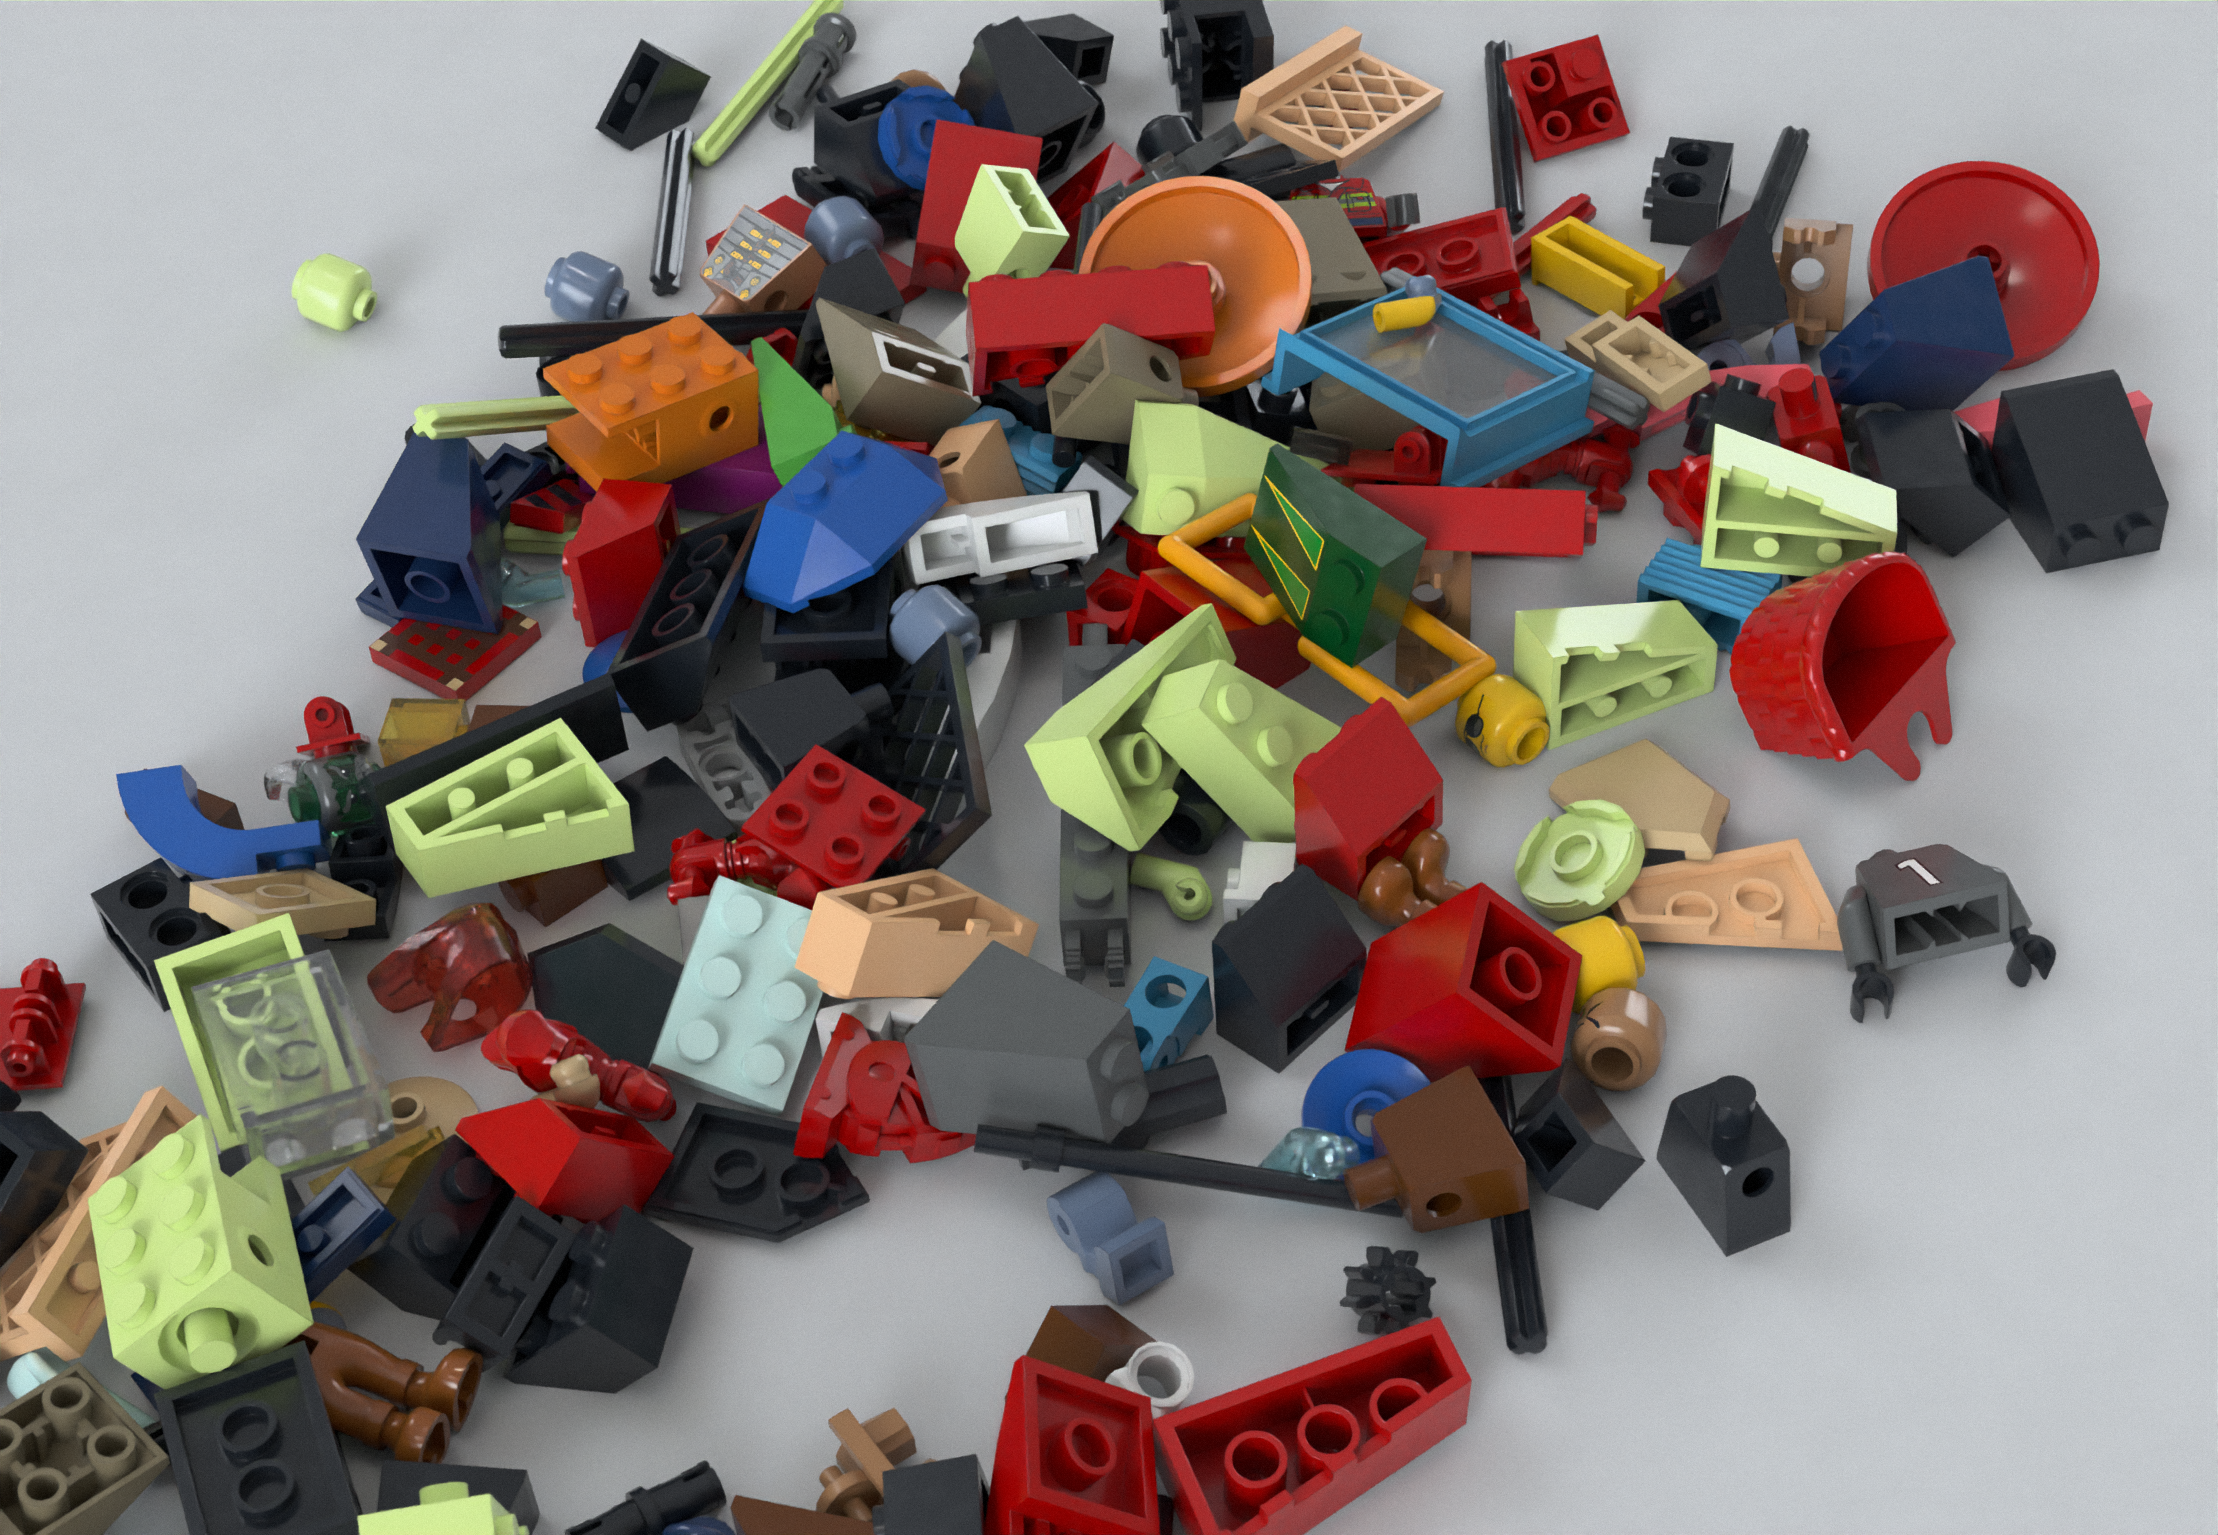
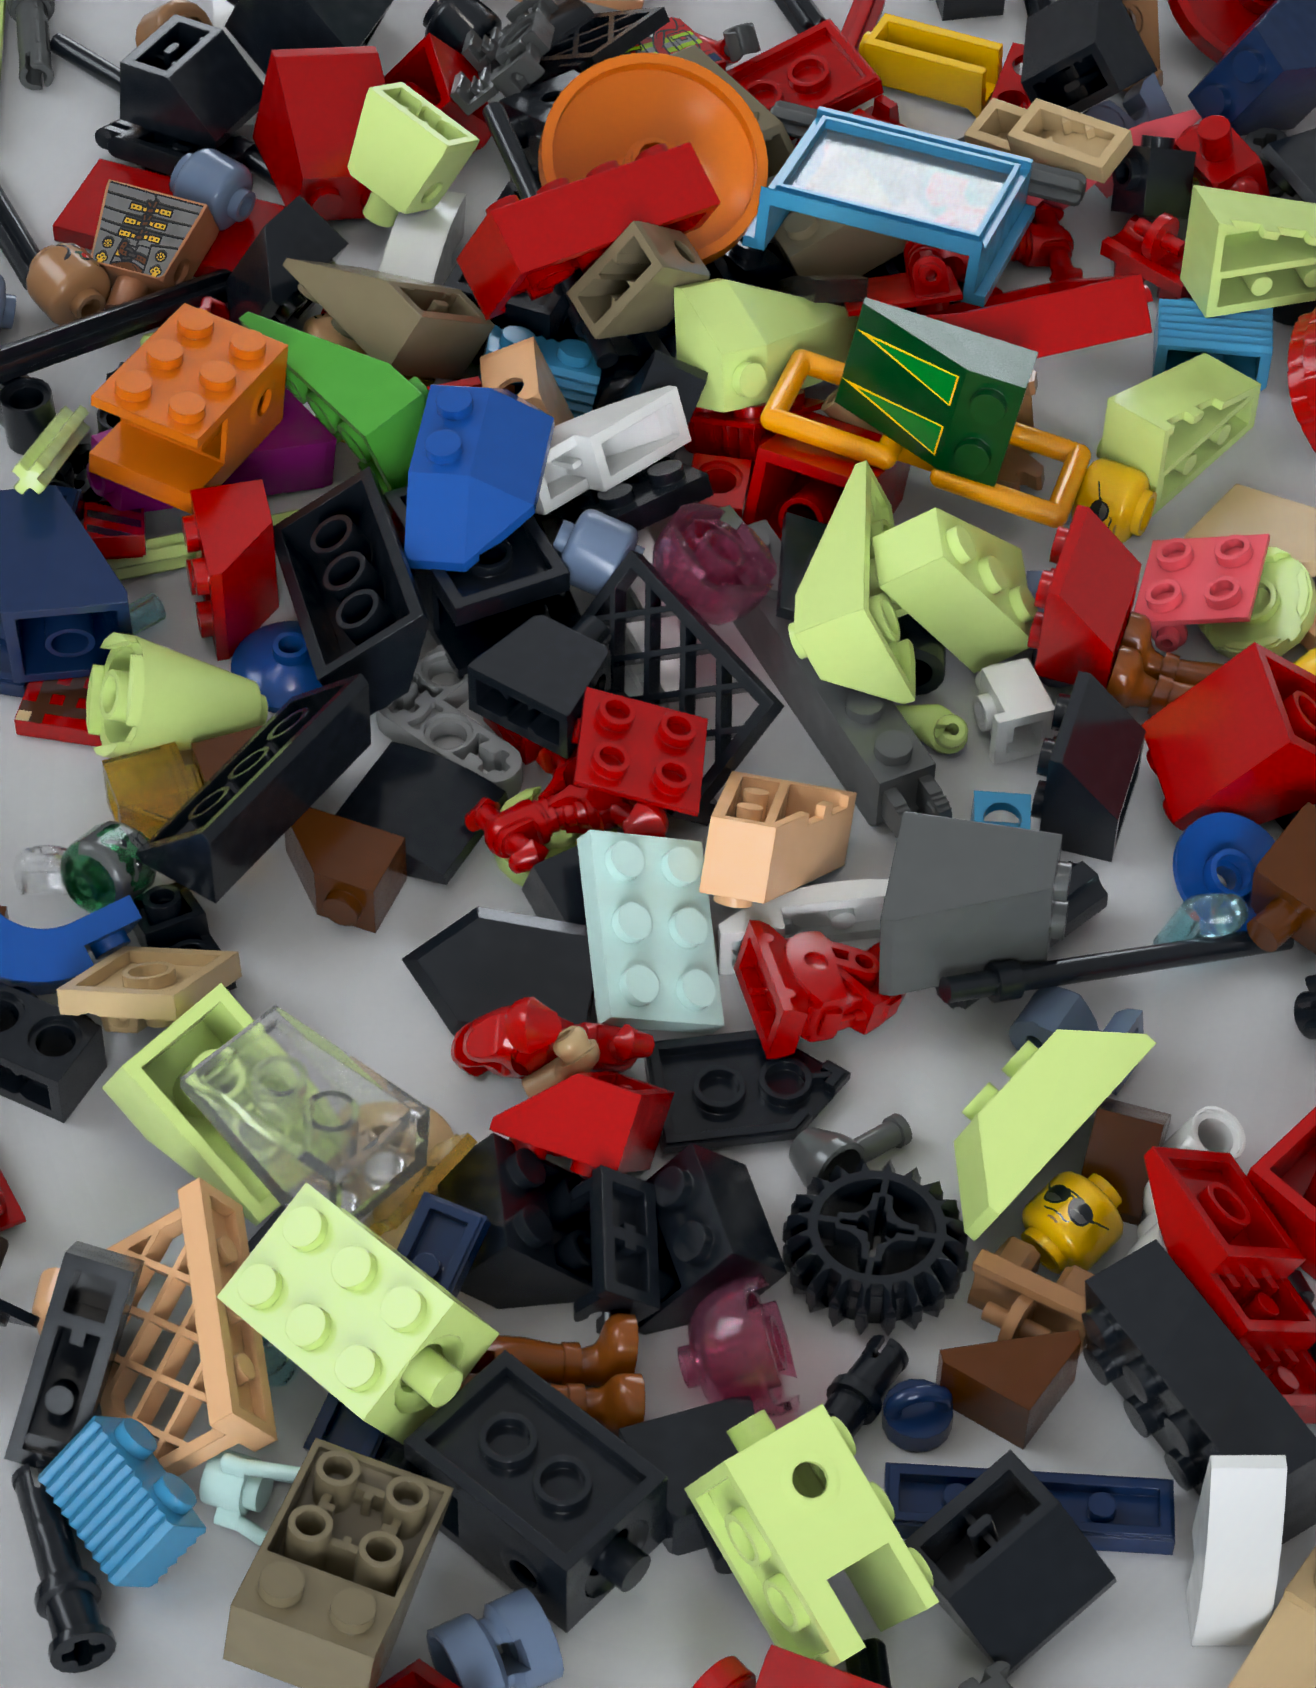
camera: 30 degrees left, 5 degrees up
red hinge [296,696,371,765] -> none
clear red helmet [367,903,533,1052] -> none
yellowish green wedge [386,718,635,898] -> none
blue tile [878,85,975,191] -> none
yellow arm [1373,275,1442,333] -> none
none -> medium nougat head [26,243,111,325]
none -> yellowish green cone [86,632,268,759]
none -> clear pink cylinder [652,502,777,626]
none -> clear pink cylinder [677,1274,800,1419]
none -> black gear [782,1158,969,1336]
none -> dark grey bar [789,1113,912,1188]
none -> yellowish green wedge [954,1029,1156,1242]
none -> yellow head [1021,1171,1124,1274]
none -> coral hinge [1134,534,1270,652]

